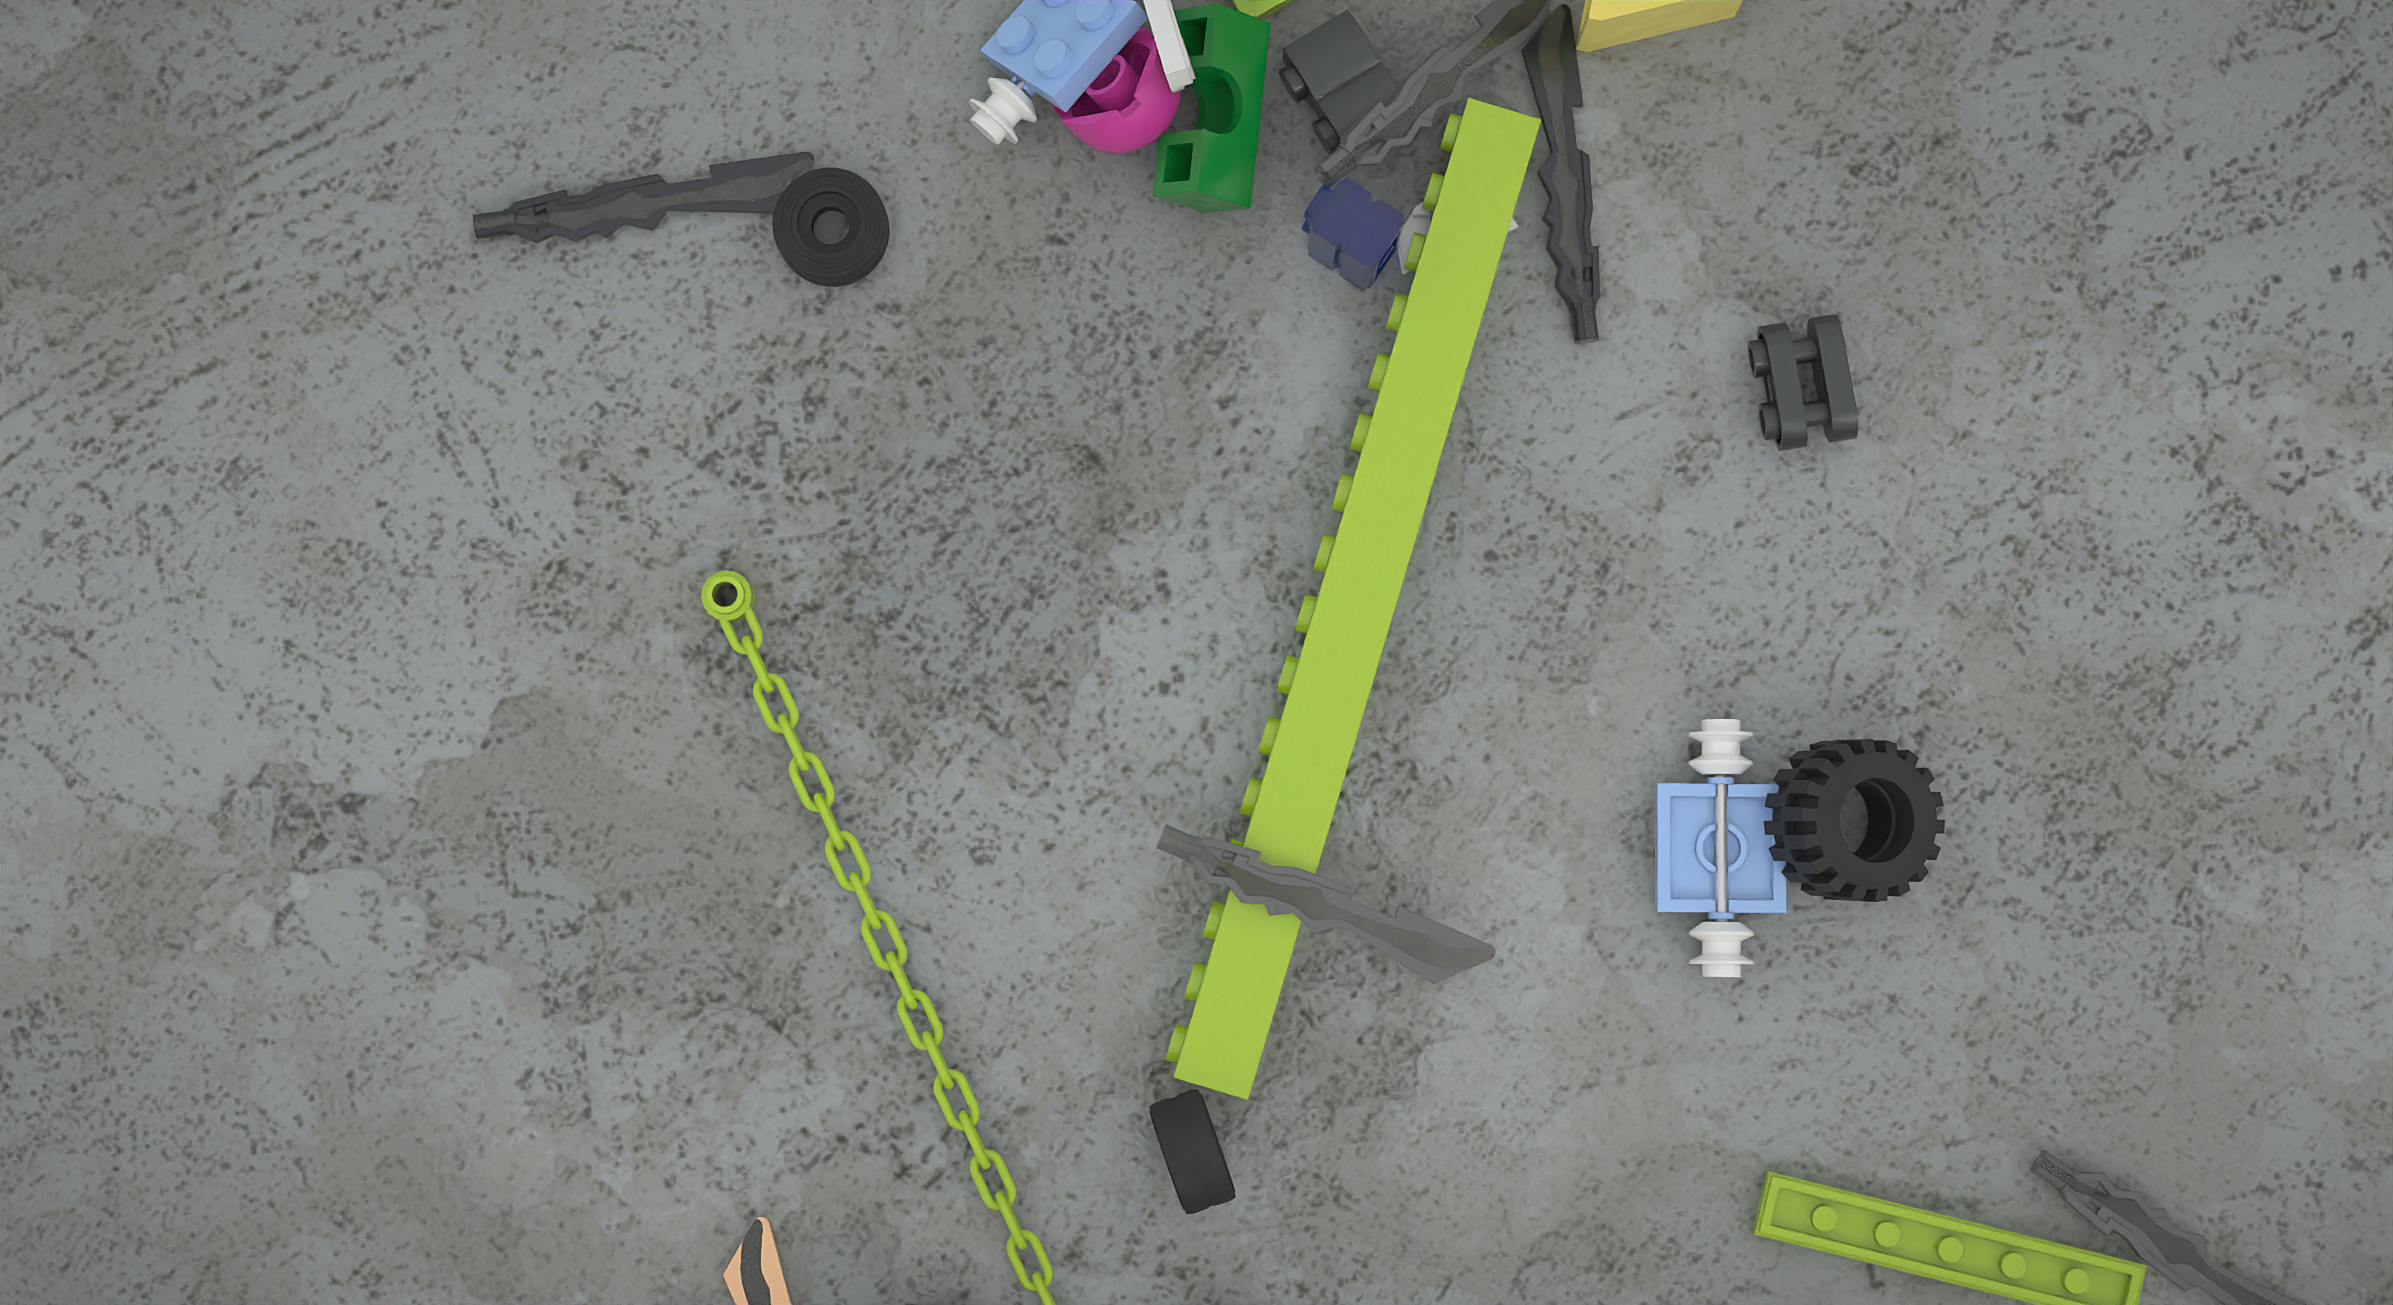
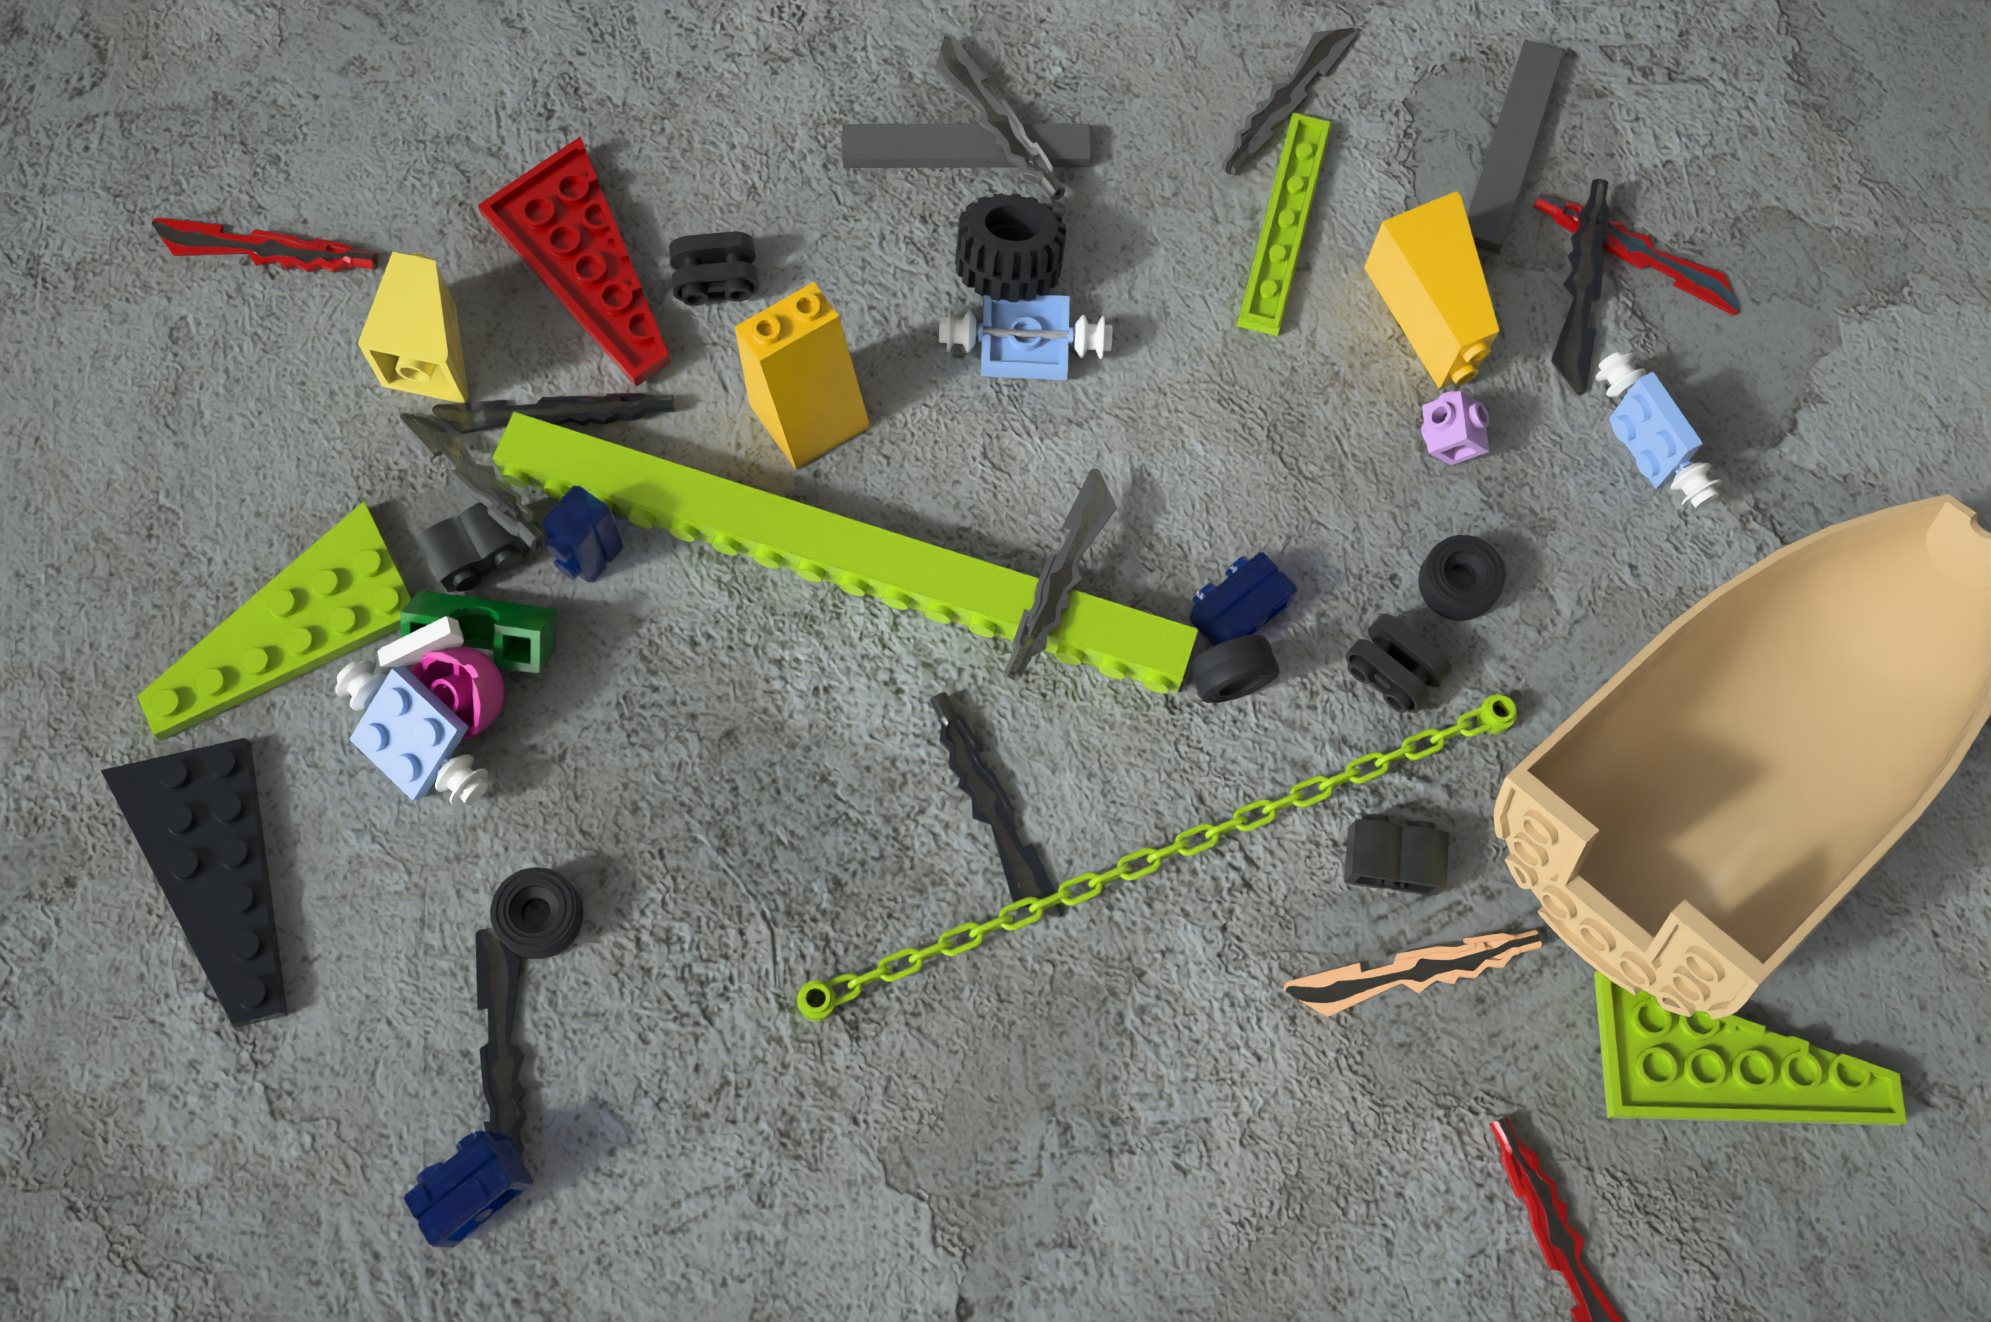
camera: 95 degrees left, 15 degrees down
none -> clear blue brick [403,1131,534,1248]
none -> red wing [478,136,671,387]
none -> yellow slope [735,282,870,470]
none -> dark grey tile [842,124,1091,168]
none -> black sword [930,692,1064,918]
none -> flat silver sword [935,34,1065,201]
none -> clear blue brick [1189,551,1297,646]

